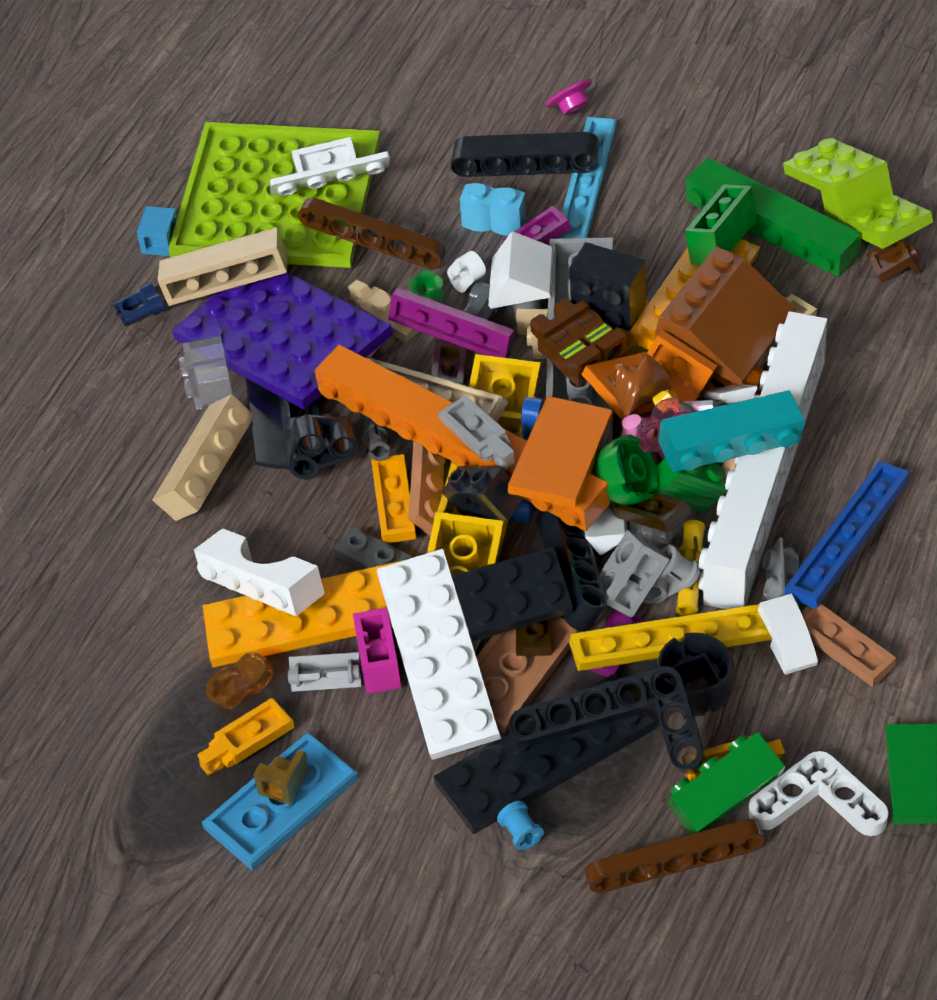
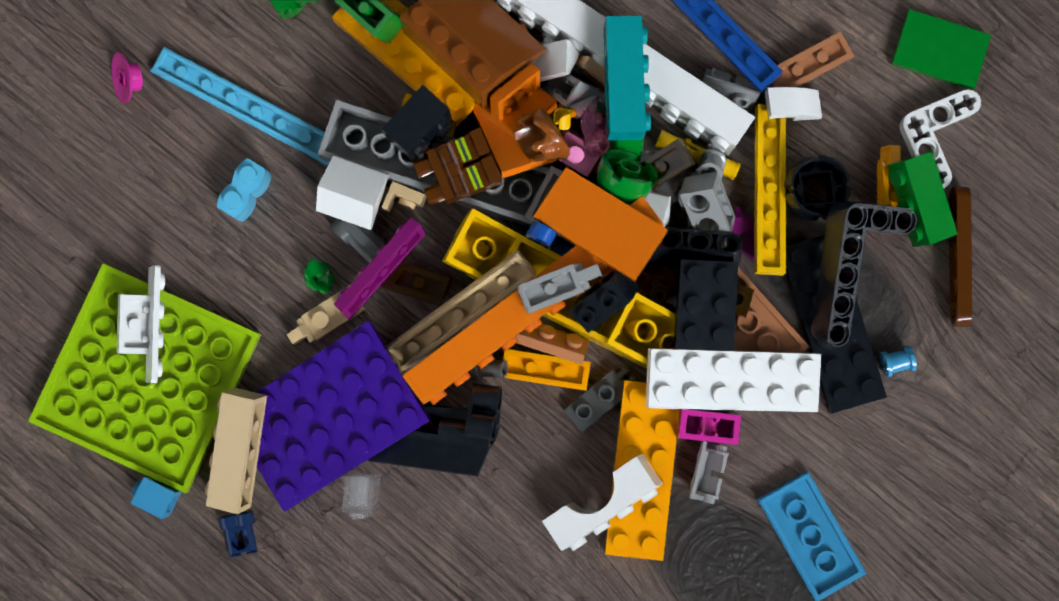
camera: 75 degrees left, 35 degrees up
tan brick [152,394,255,521] -> none
light orange hinge [198,698,294,776] -> none
clear orange piece [206,652,273,709] -> none
pearl gold panel [253,750,309,805] -> none
reddish brown beam [298,197,446,269] -> none
white beam [447,251,486,293] -> none
black beam [450,132,599,177] -> none
magenta plate [503,206,572,245] -> none

